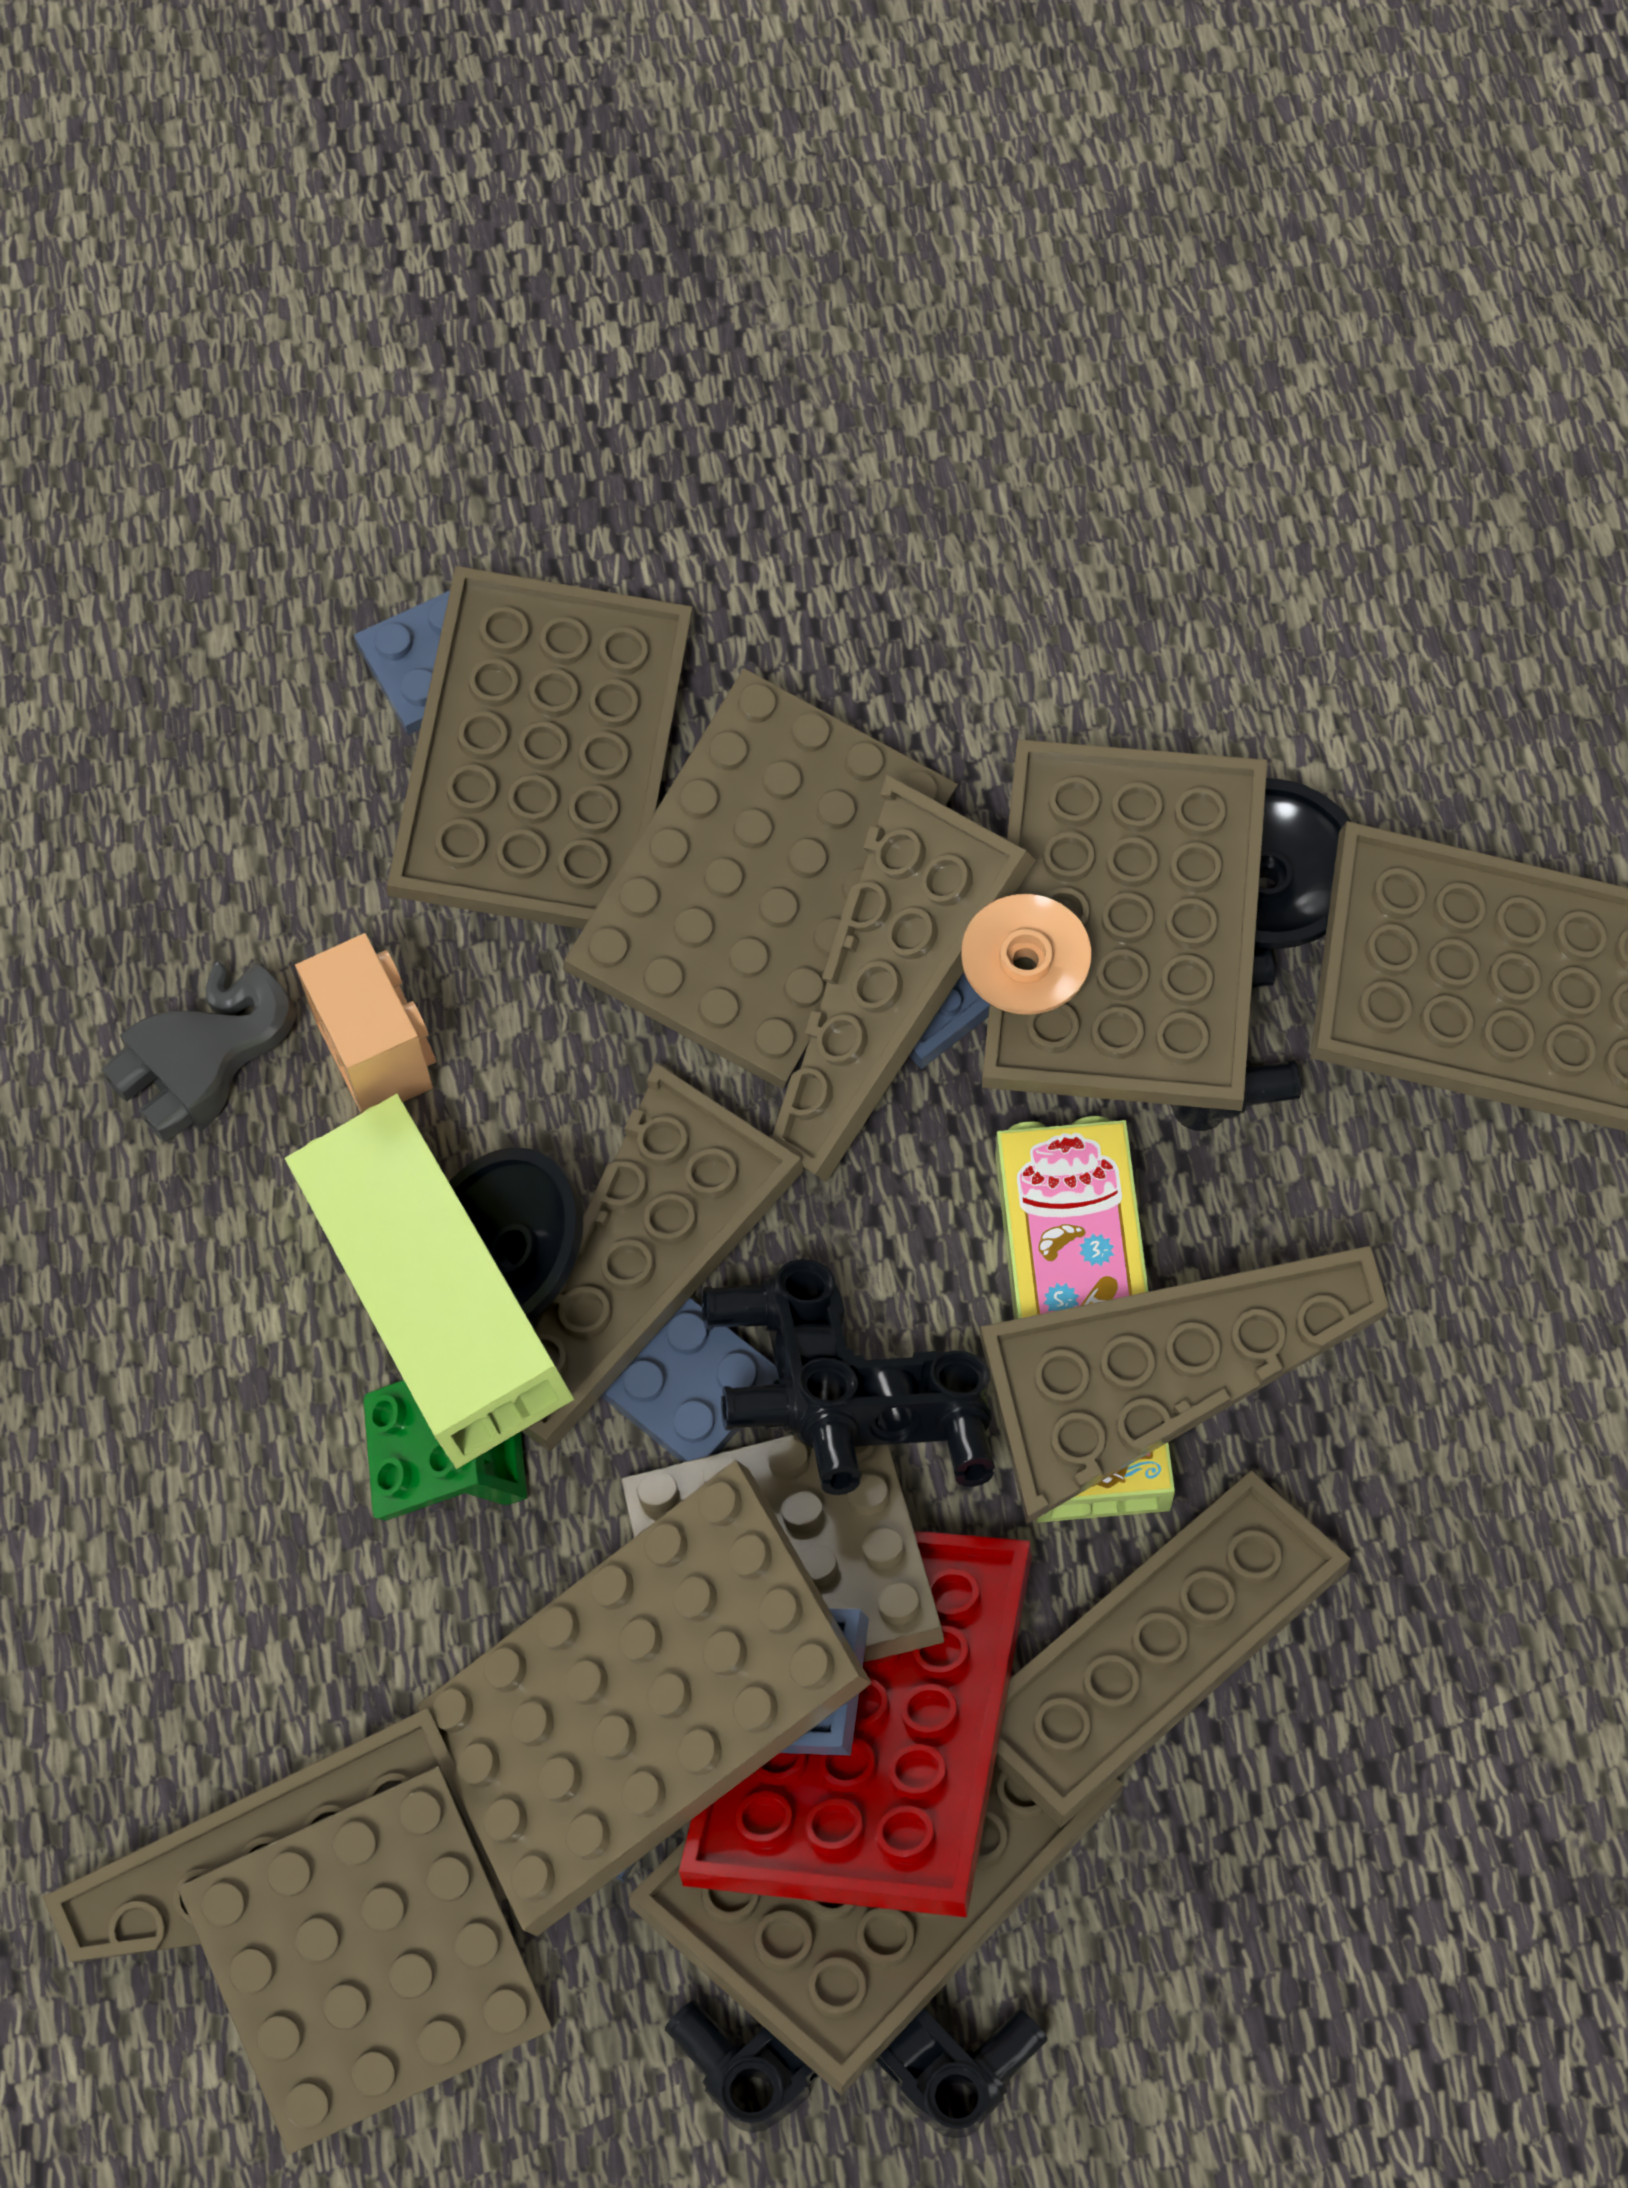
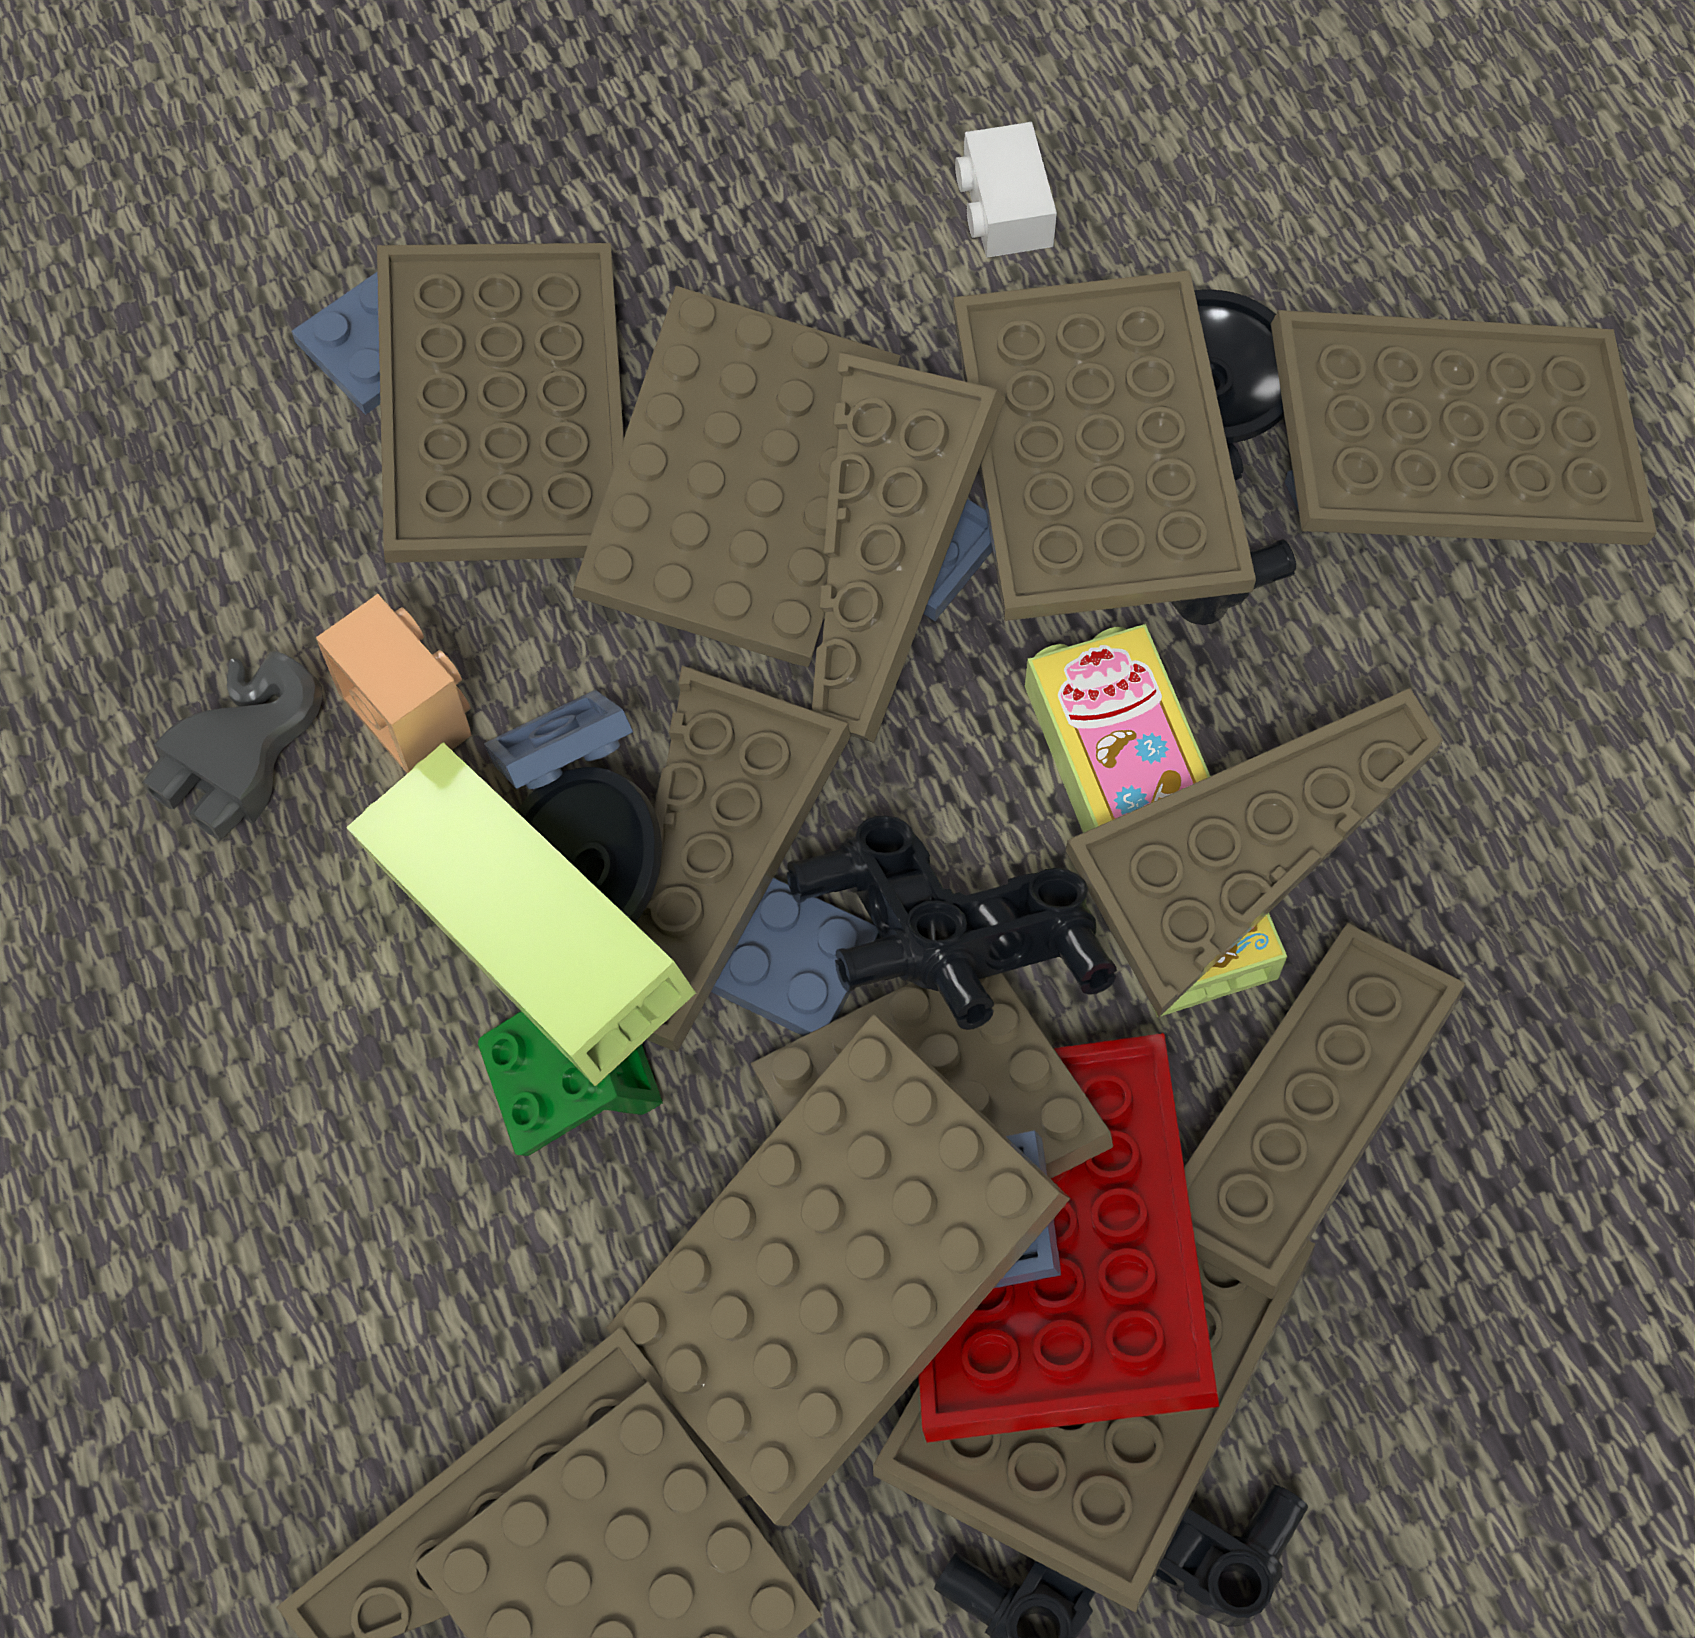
camera: 15 degrees left, 0 degrees up
light nougat dish [961,894,1091,1015] -> none
none -> sand blue plate [484,690,633,789]
none -> white brick [955,122,1057,258]

